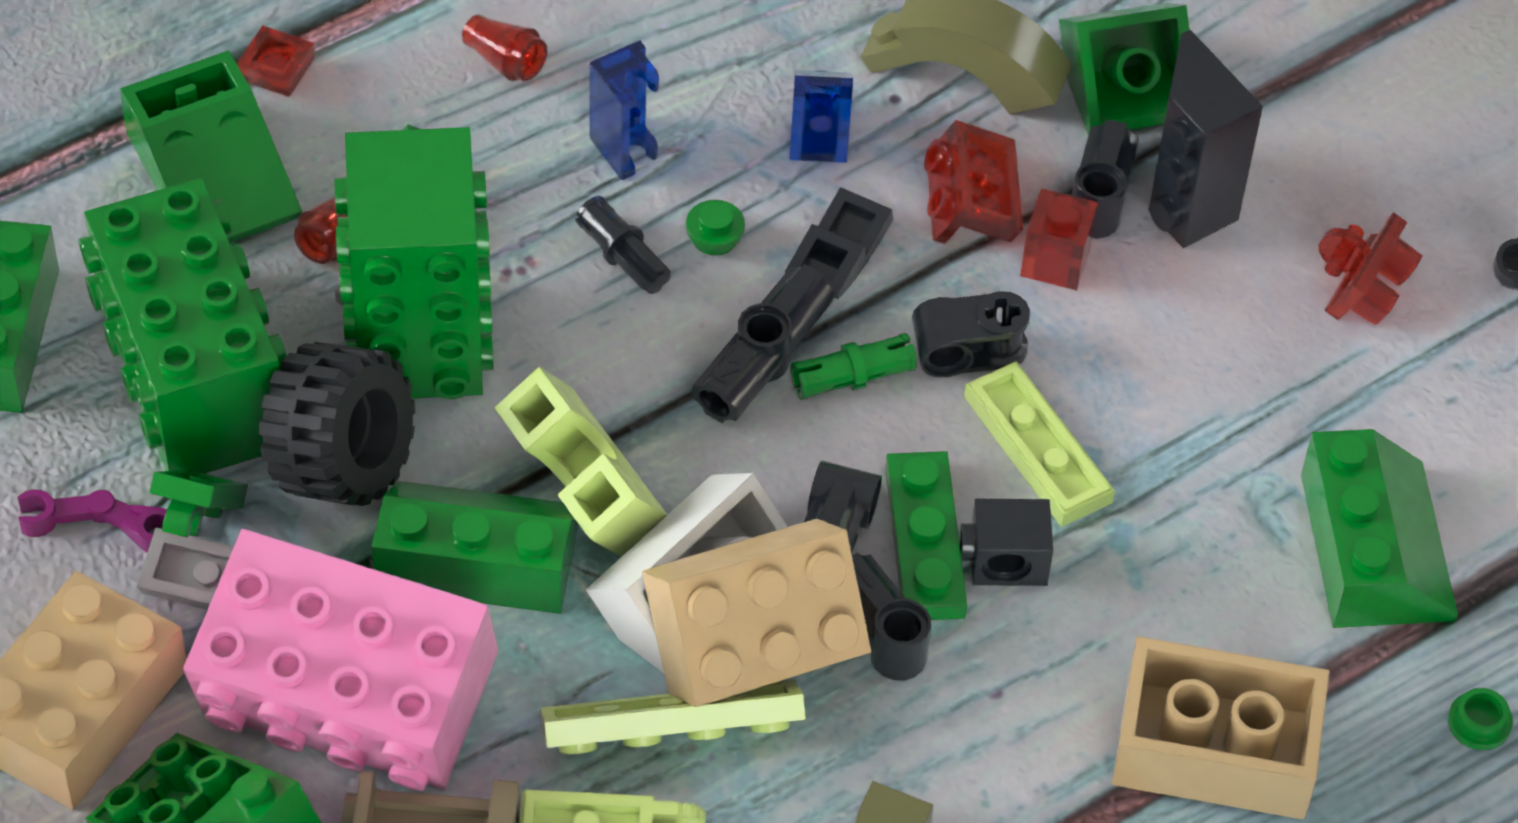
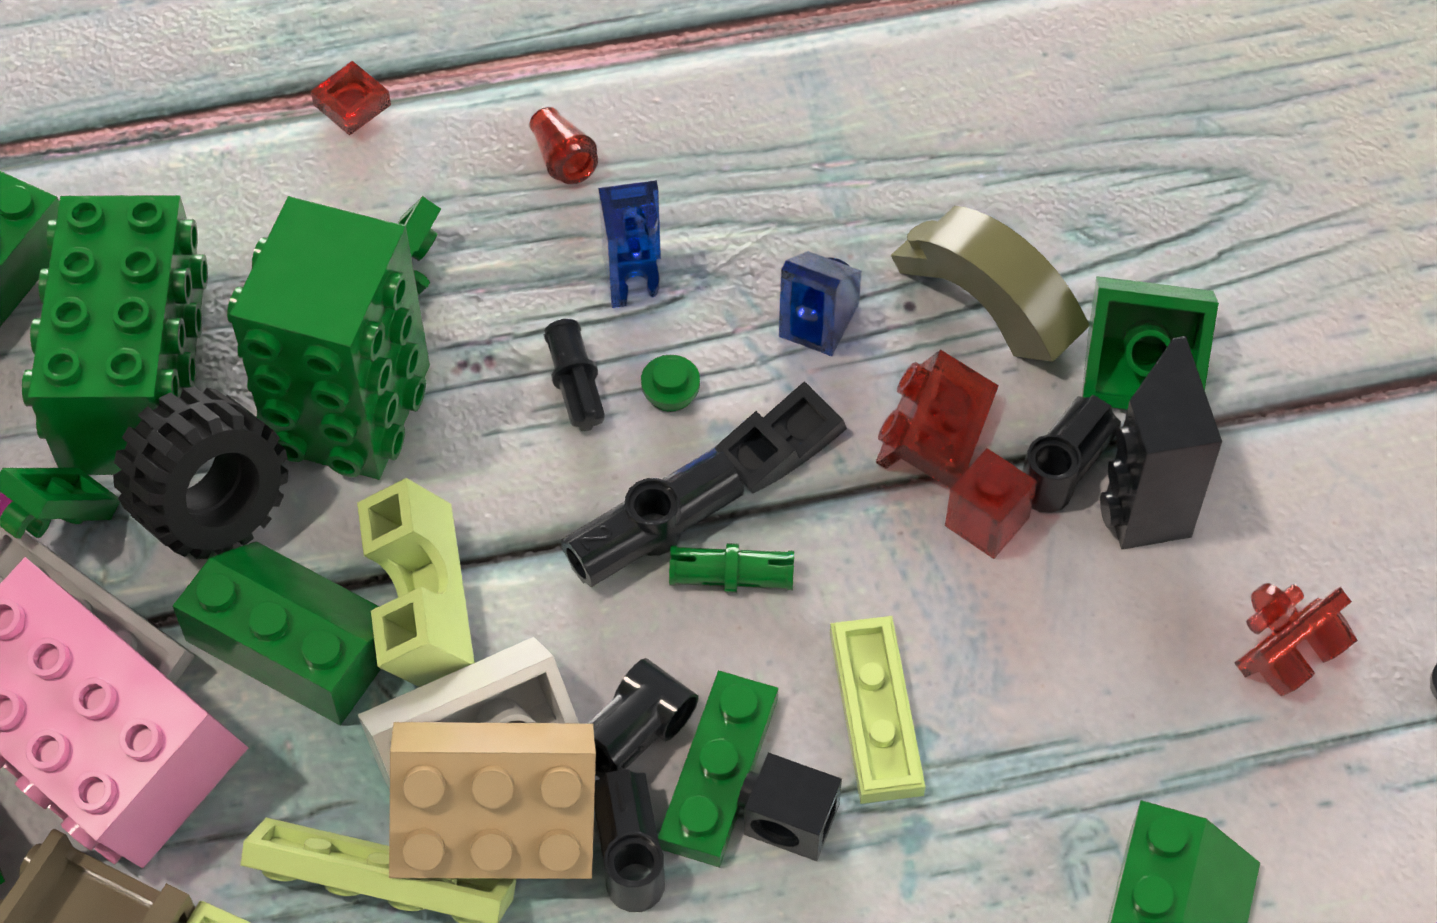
camera: 25 degrees right, 5 degrees up
green slope [120,50,303,243] -> none
black piece [912,291,1030,377] -> none

